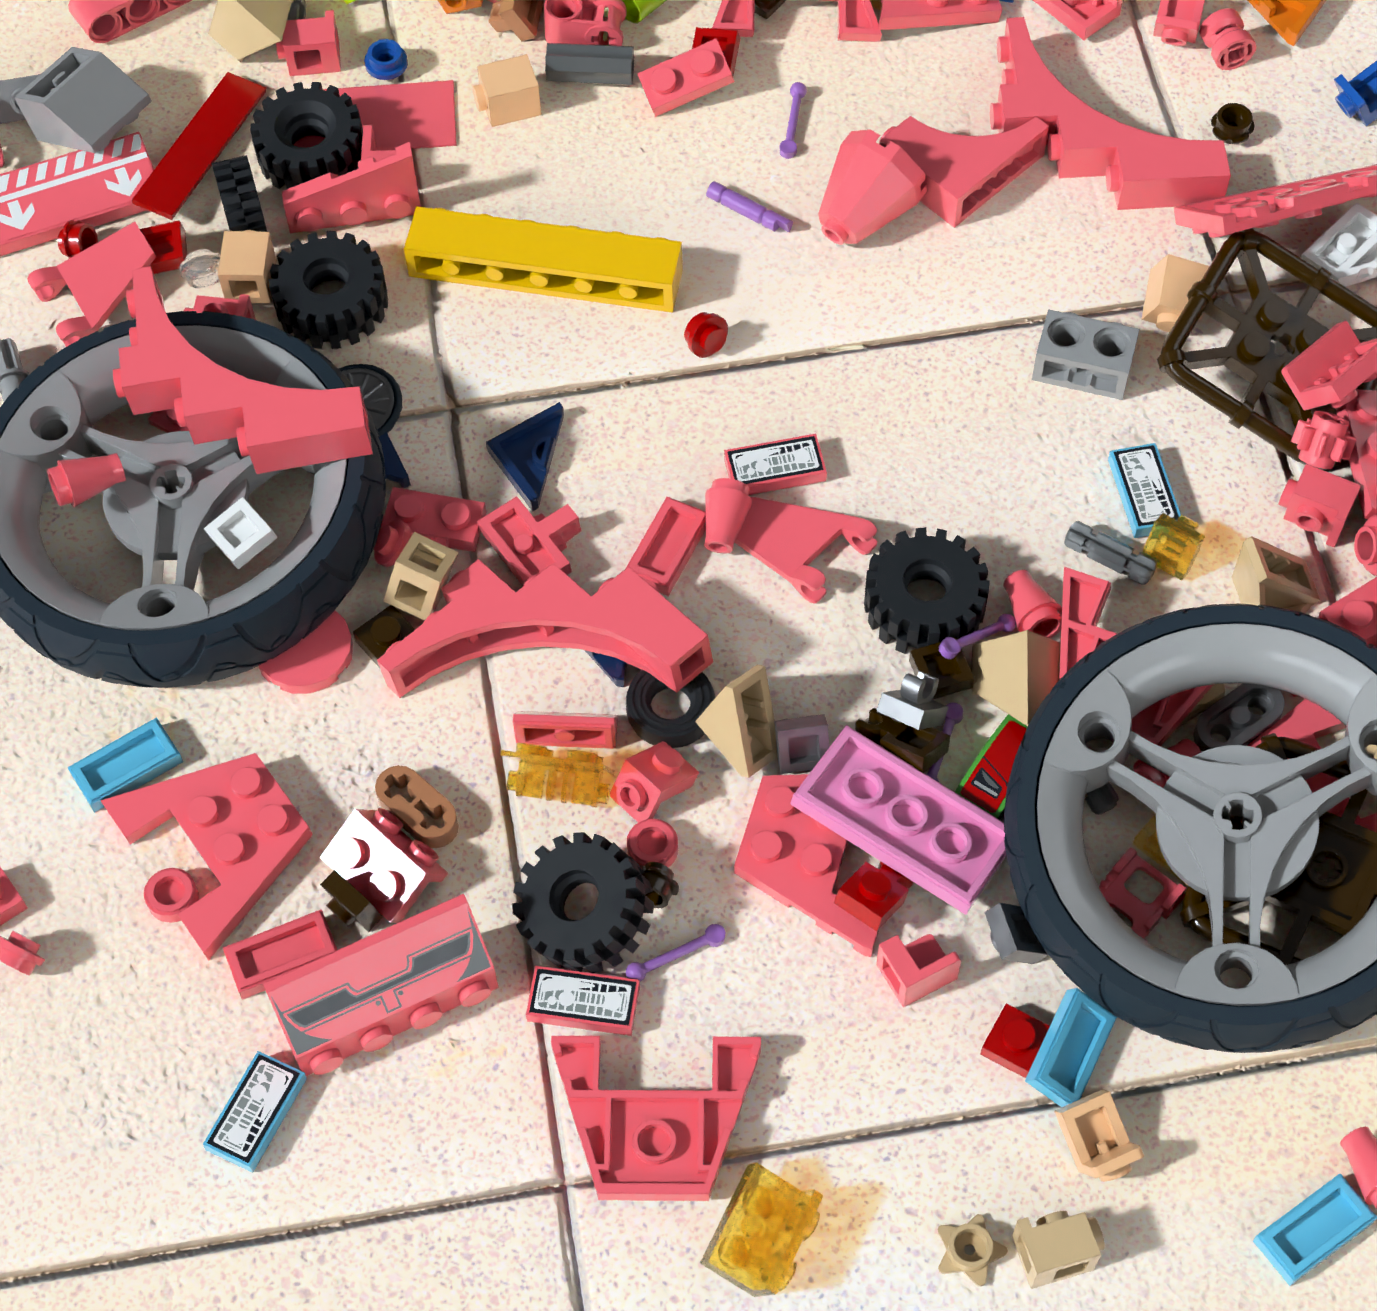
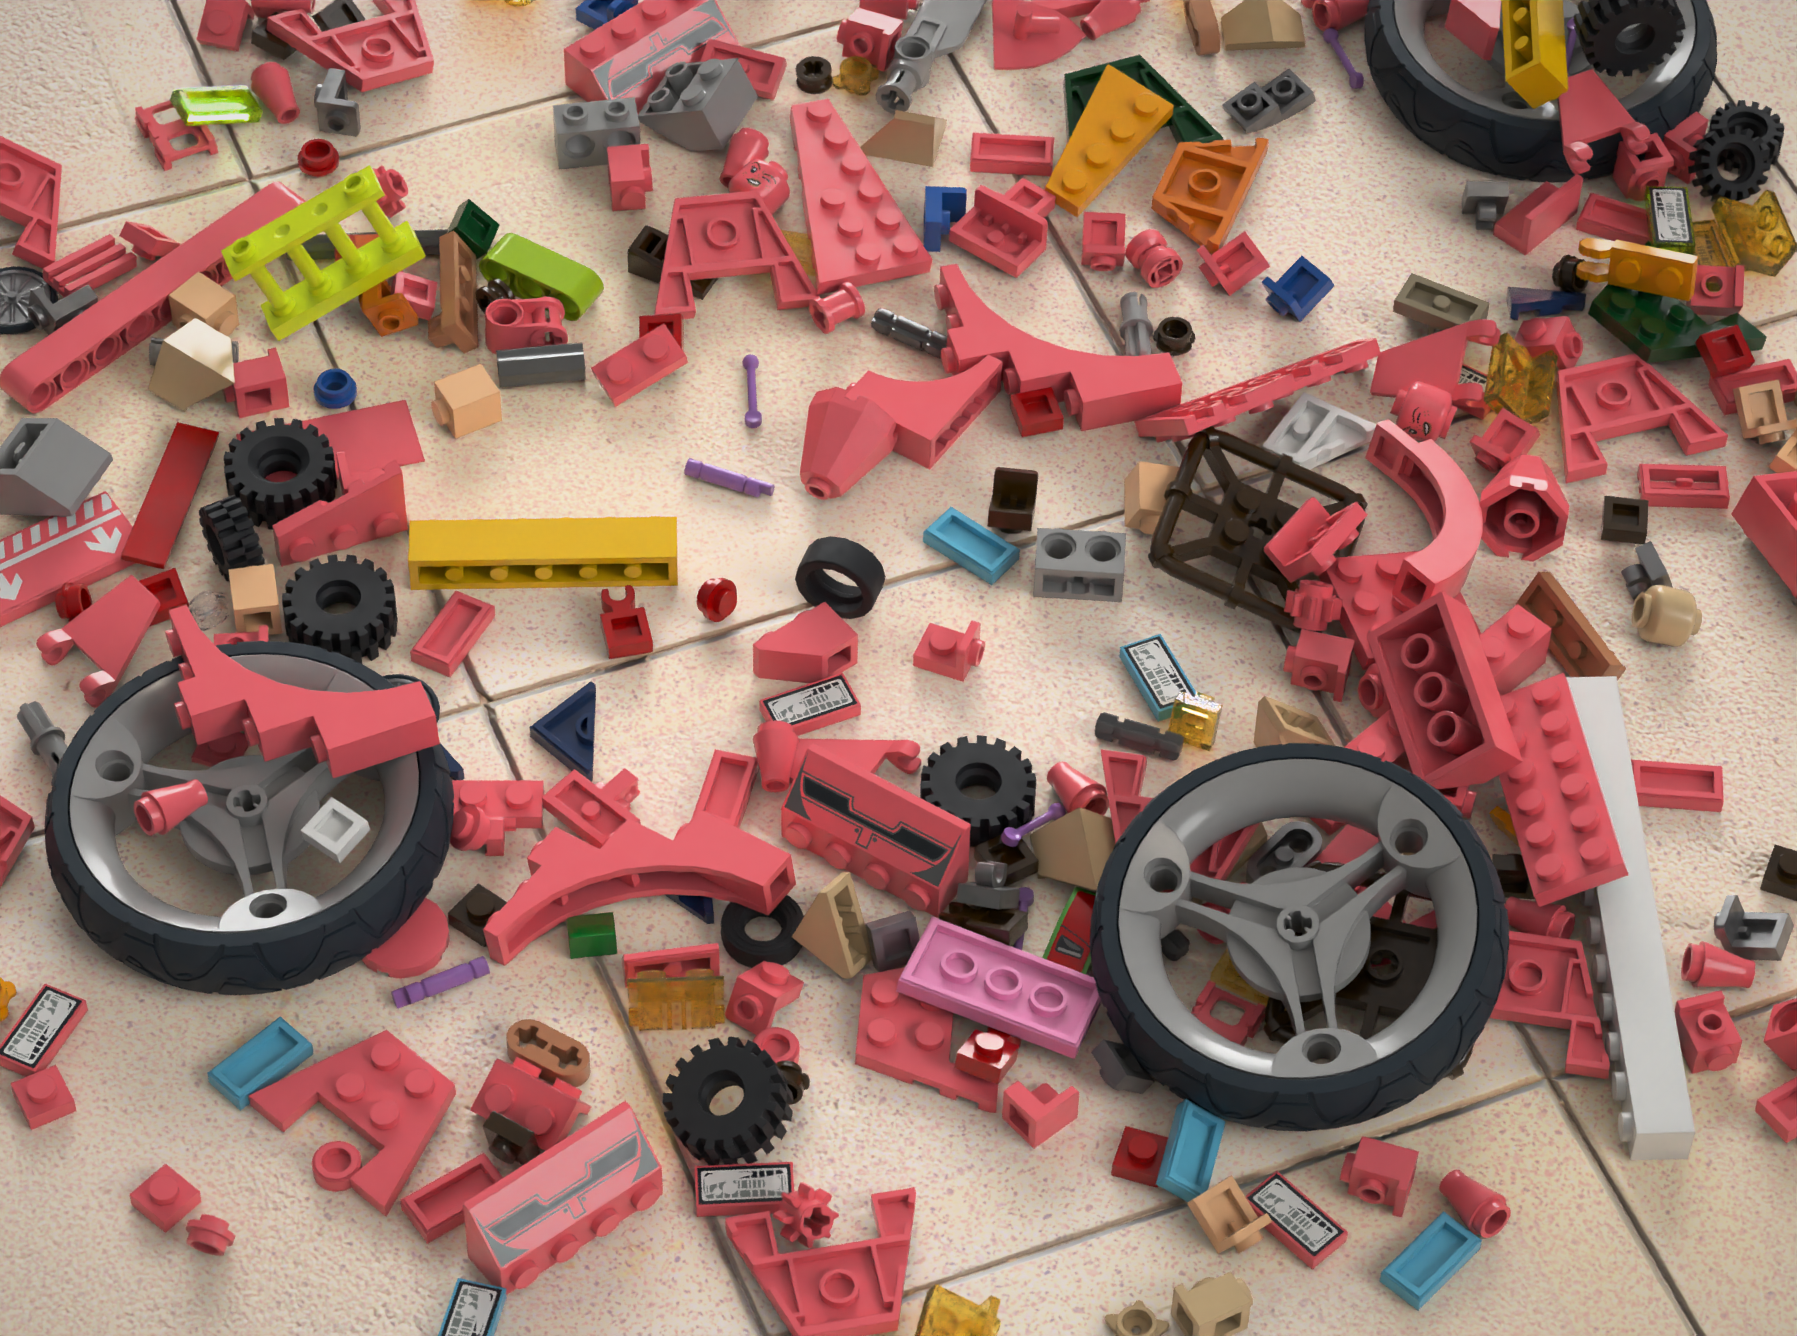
camera: 15 degrees left, 10 degrees down
tan brick [383,532,459,620] -> none
medium lavender hinge [625,924,726,982] -> none
none -> medium lavender wheel [391,956,490,1009]
none -> coral tile [410,591,495,677]
none -> green slope [566,912,618,959]
none -> red plate [600,585,653,659]
none -> coral slope [753,602,858,683]
none -> coral gear [773,1182,839,1248]
none -> coral slope [781,743,971,918]
none -> black tyre [795,536,886,619]
none -> coral bush [809,282,865,334]
none -> dark grey axle [871,308,947,359]
none -> coral bracket [913,620,985,682]
none -> medium azure tile [923,507,1020,585]
none -> dark brown bracket [987,467,1039,534]
none -> red plate [1009,387,1064,437]
none -> light grey axle [1119,292,1153,356]
none -> coral bracket [1196,231,1271,296]
none -> tile [1245,1171,1348,1270]
none -> coral brick [1340,1136,1419,1218]

